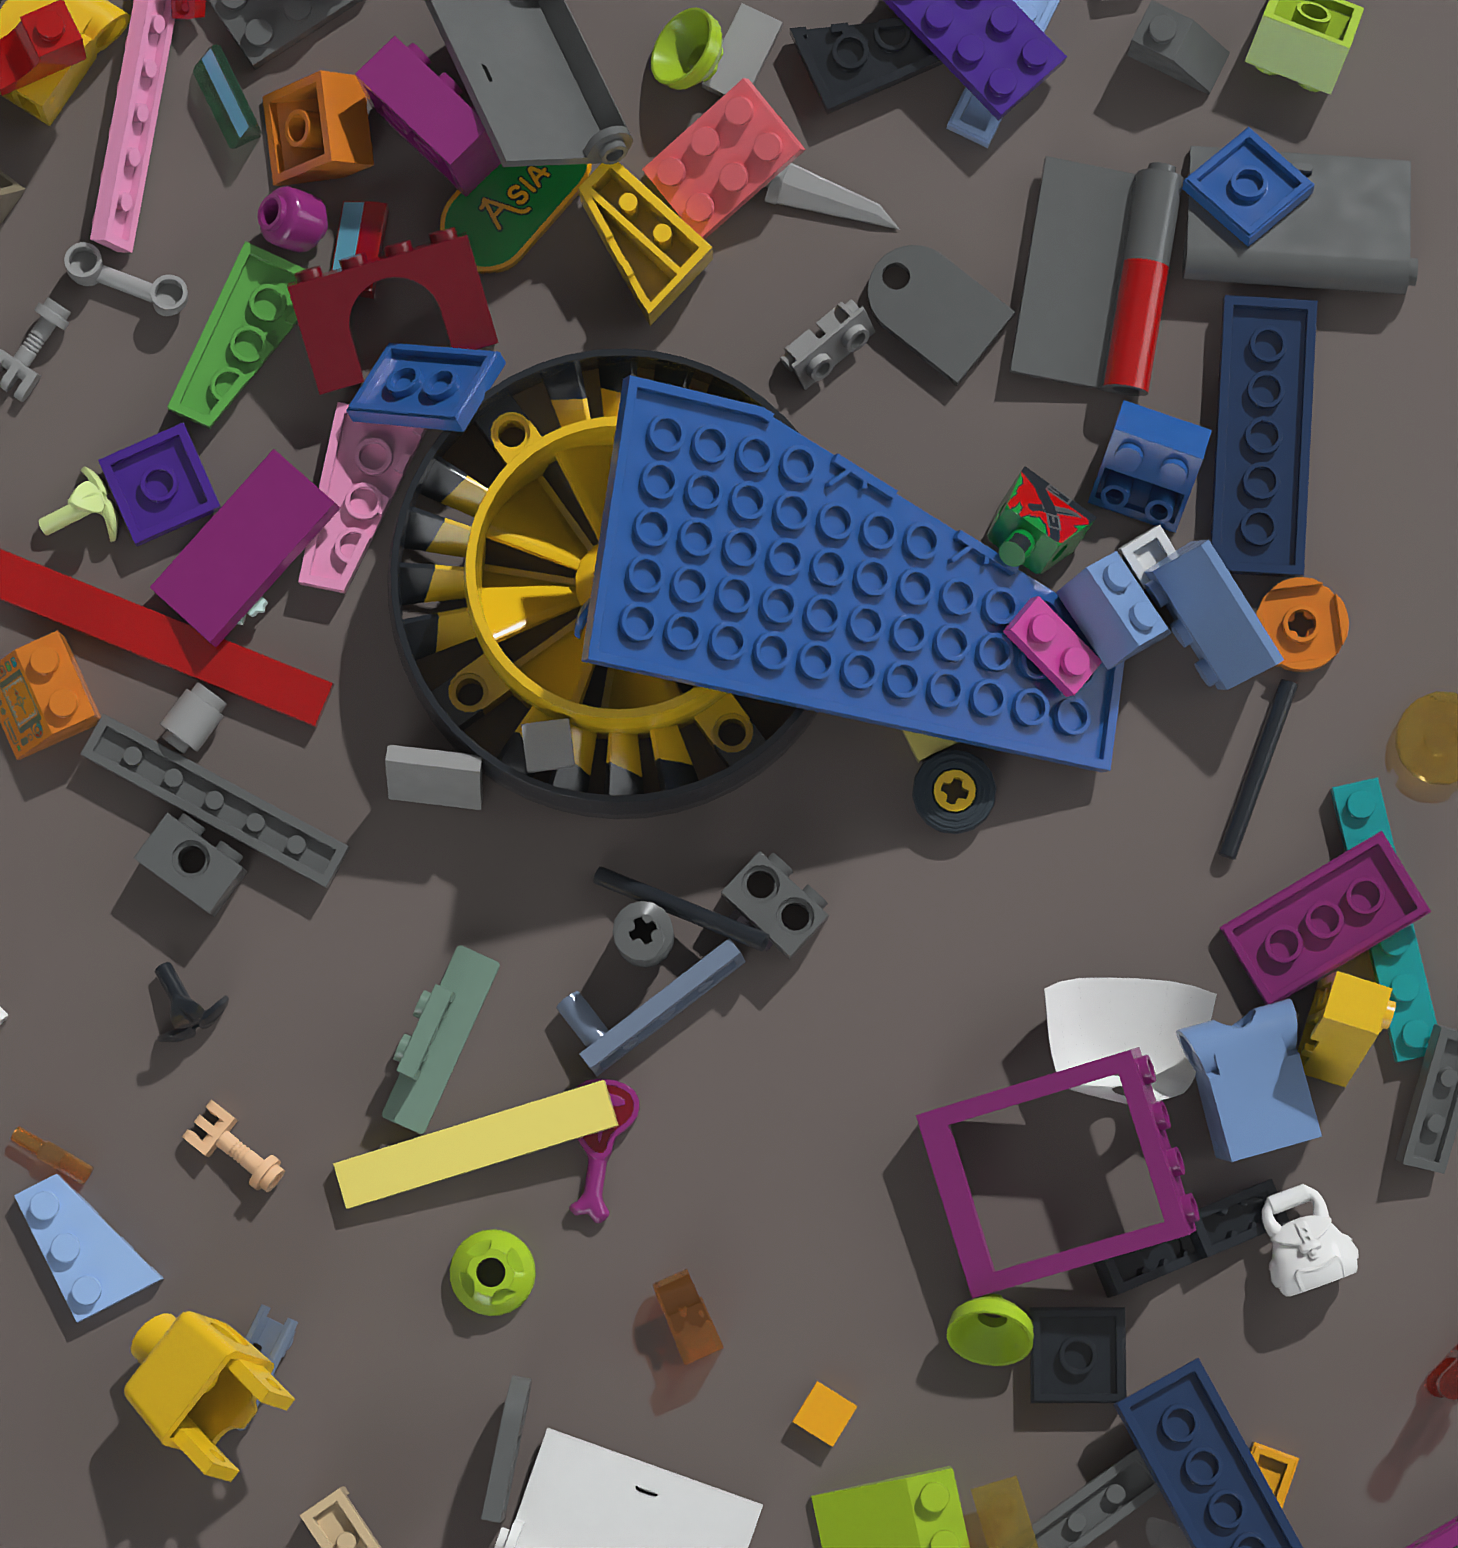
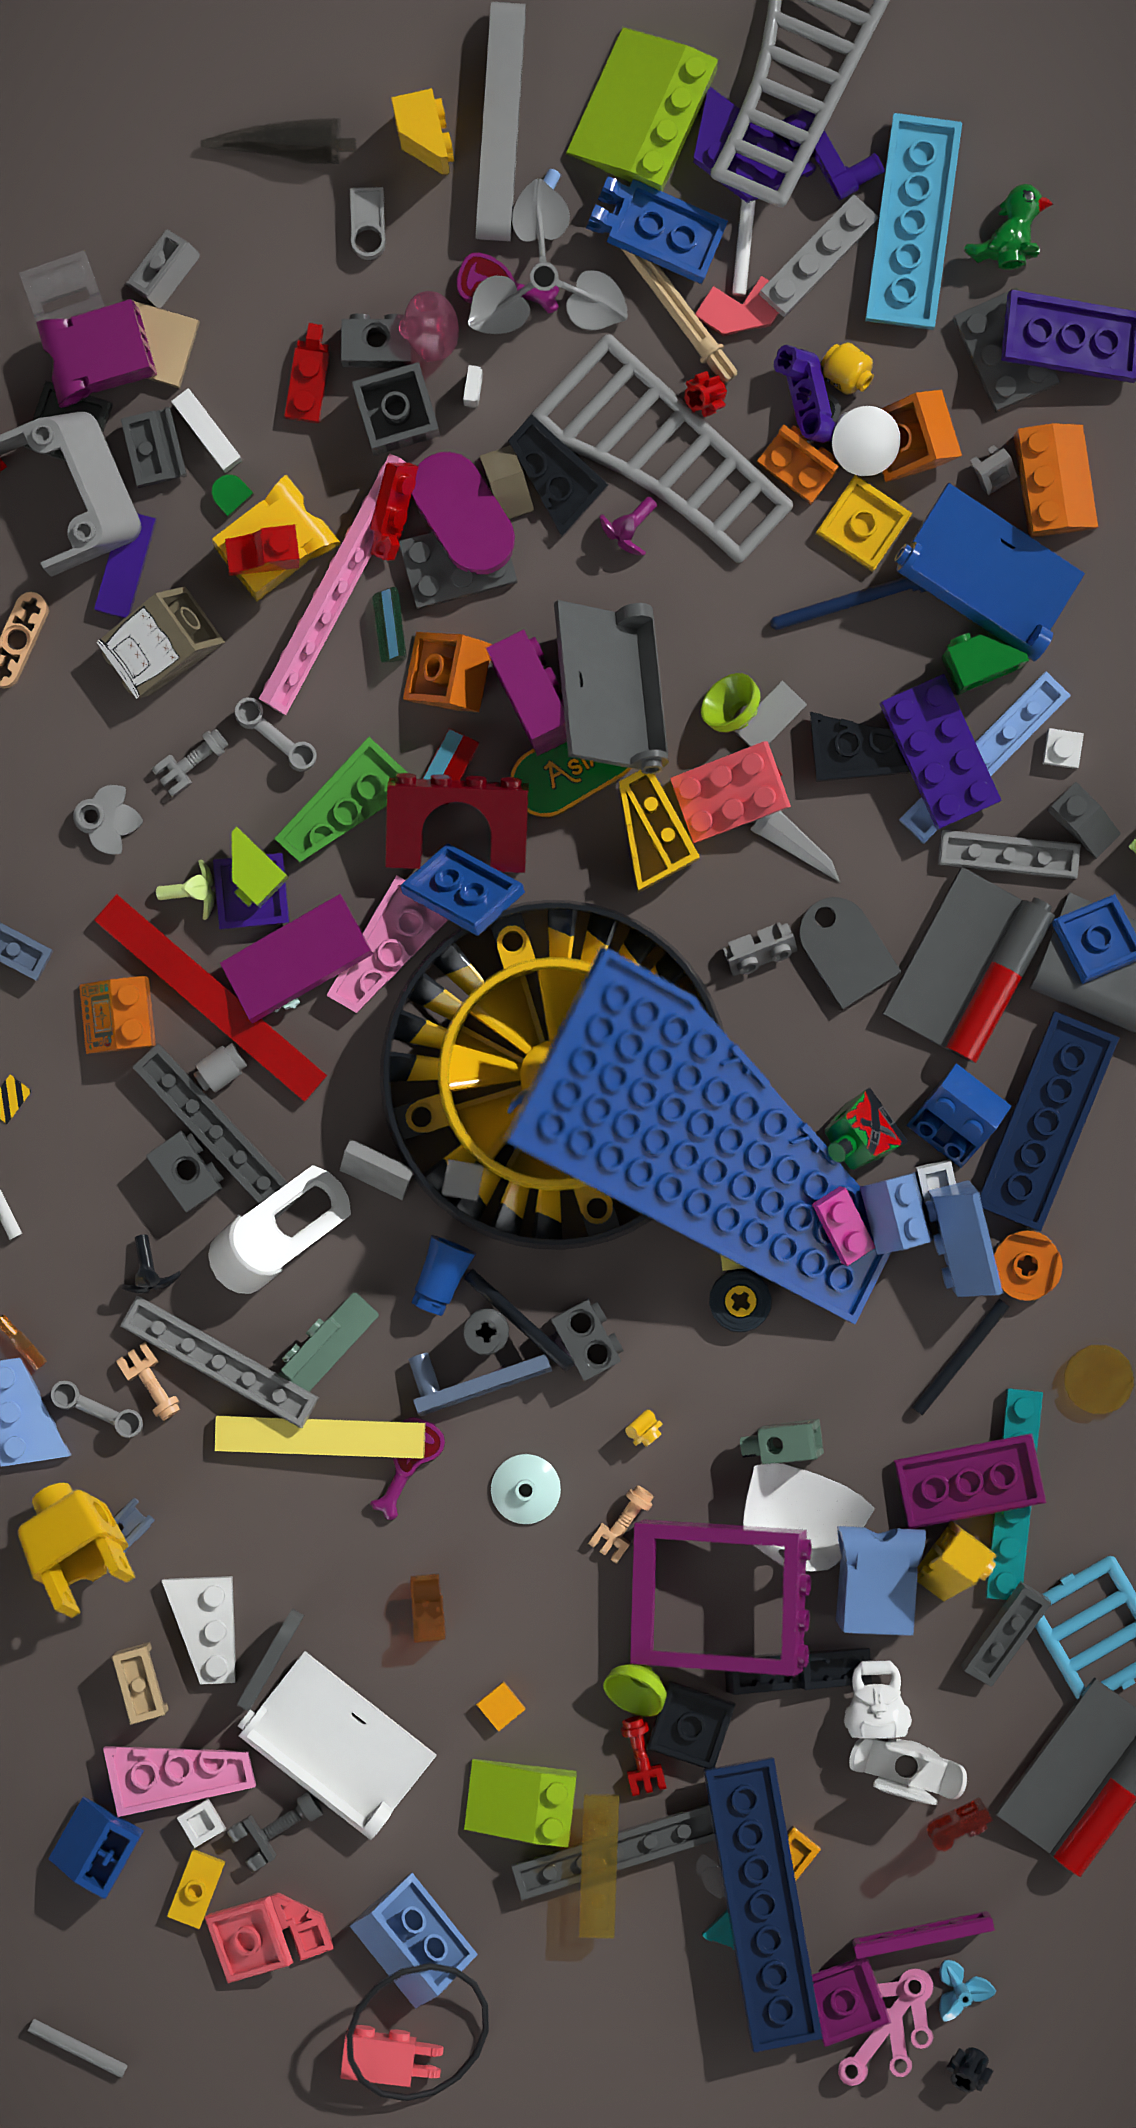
camera: 20 degrees right, 5 degrees up
magenta head [257,186,328,252] -> none
lime piece [449,1229,536,1316] -> none
none -> light grey bar [51,1380,143,1438]
none -> light grey tile [120,1296,320,1428]
none -> white wing [161,1576,236,1684]
none -> white piece [208,1165,351,1294]
none -> lime slope [232,826,289,908]
none -> blue plant [411,1235,476,1316]
none -> light aqua dish [491,1454,561,1524]
none -> light nougat hinge [588,1485,654,1564]
none -> red hinge [620,1716,667,1797]
none -> yellow plate [625,1410,663,1447]
none -> sand green torso [740,1418,824,1464]
none -> white piece [849,1738,967,1805]
none -> light grey tile [938,830,1081,880]

